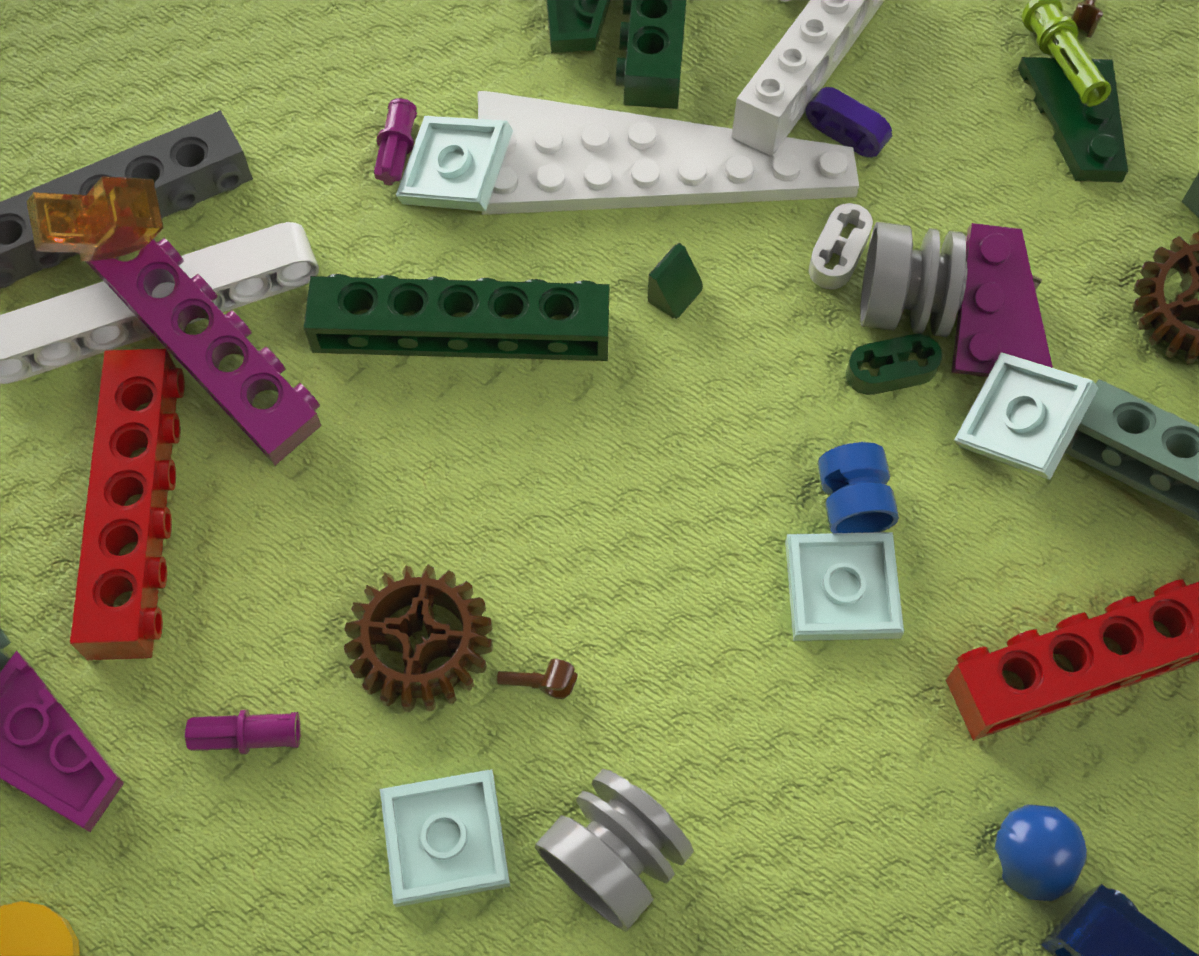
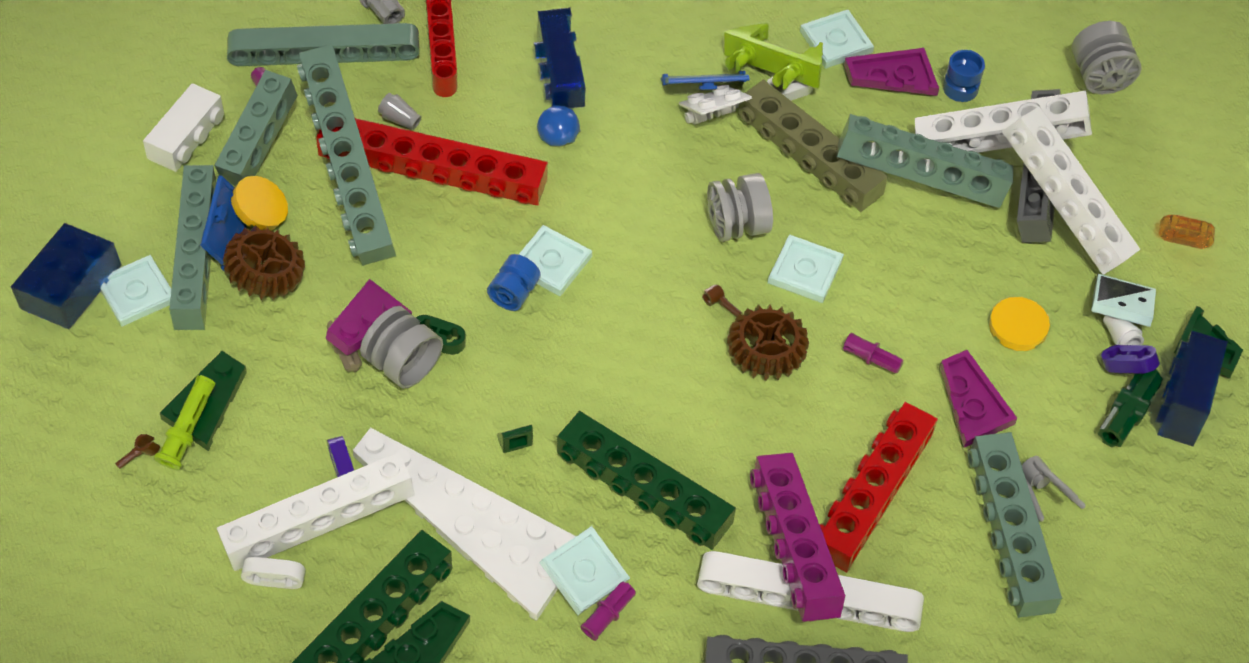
camera: 150 degrees left, 10 degrees down
clear orange brick [26,176,164,261] -> none
white beam [808,203,873,289] -> none
light aqua tile [954,352,1098,480] -> none

